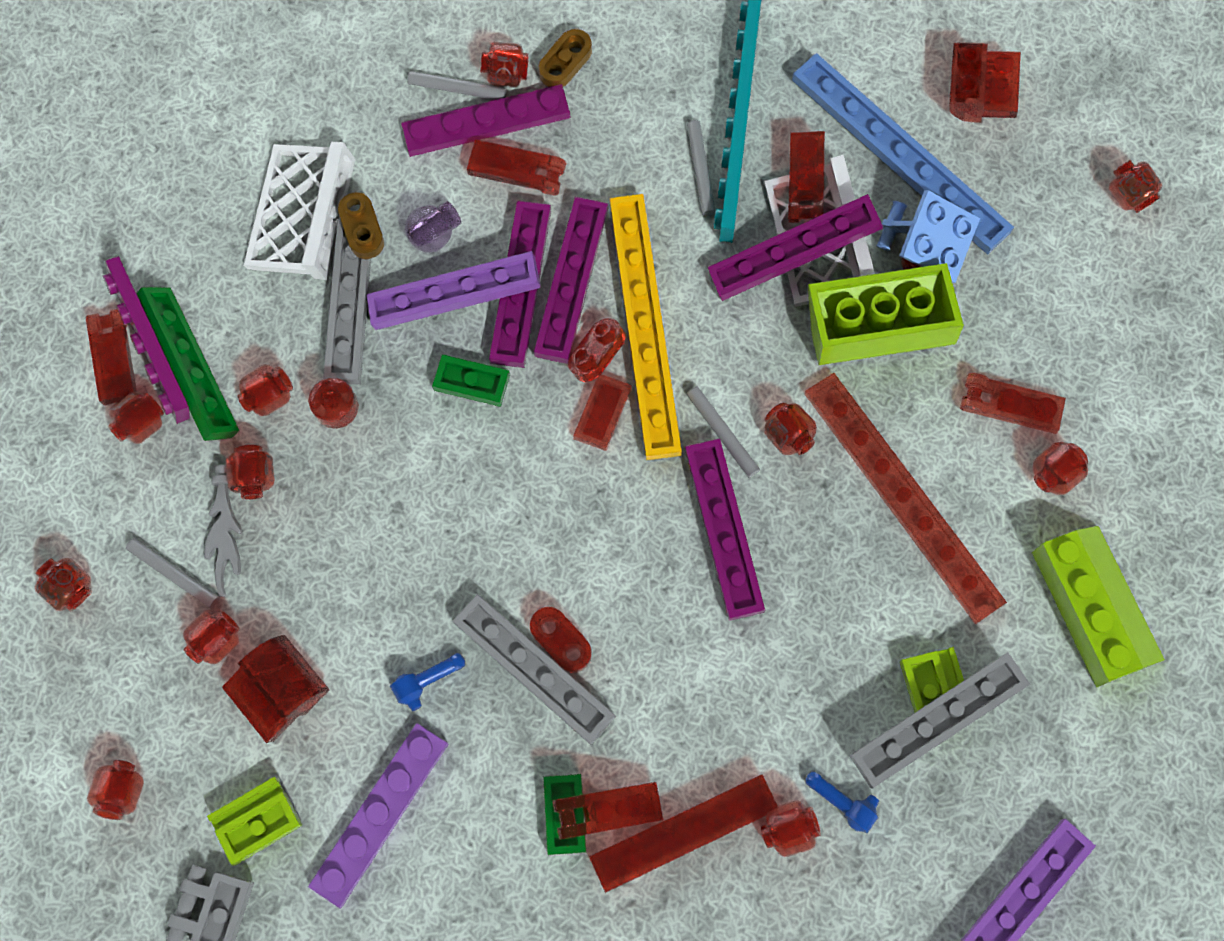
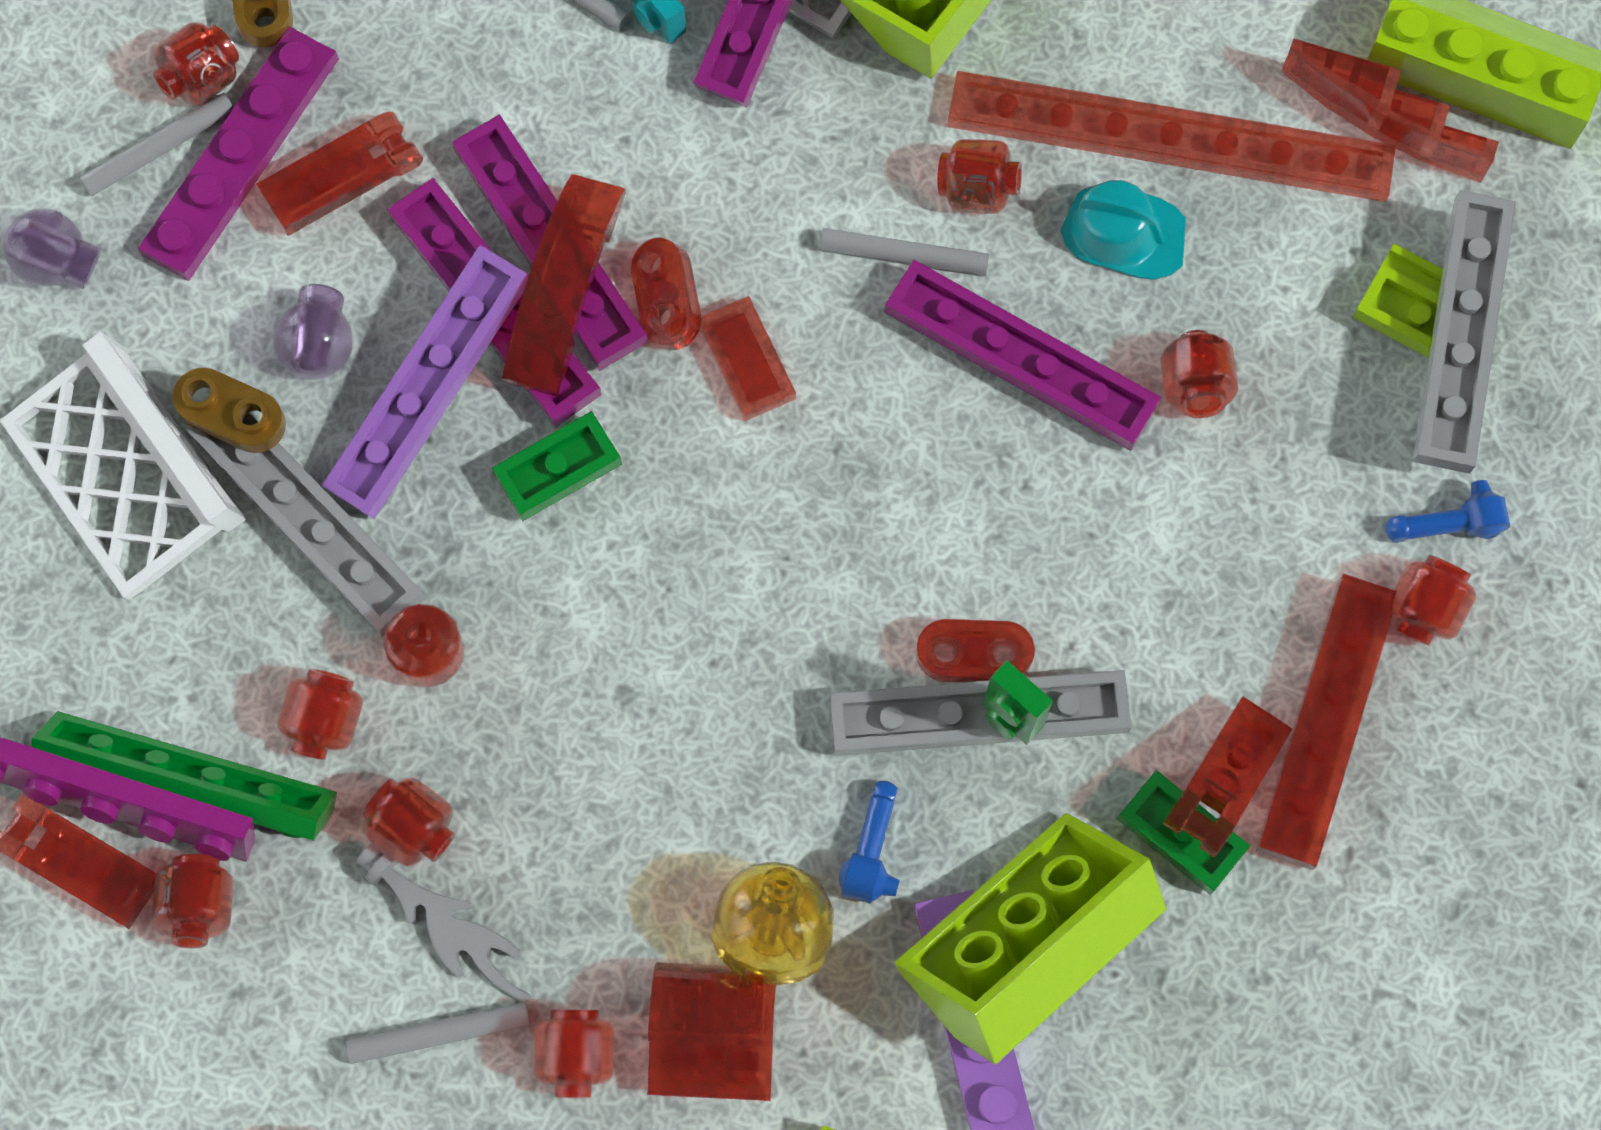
camera: 50 degrees left, 0 degrees up
yellow plate [610,194,682,460] -> none
none -> clear purple piece [3,208,102,289]
none -> clear red slope [502,174,626,397]
none -> clear yellow cylinder [711,861,834,985]
none -> lime slope [894,813,1167,1065]
none -> green plate [982,660,1053,745]
none -> teal piece [1060,180,1186,280]
none -> clear red head [1160,330,1239,418]
none -> clear red slope [1282,38,1499,183]

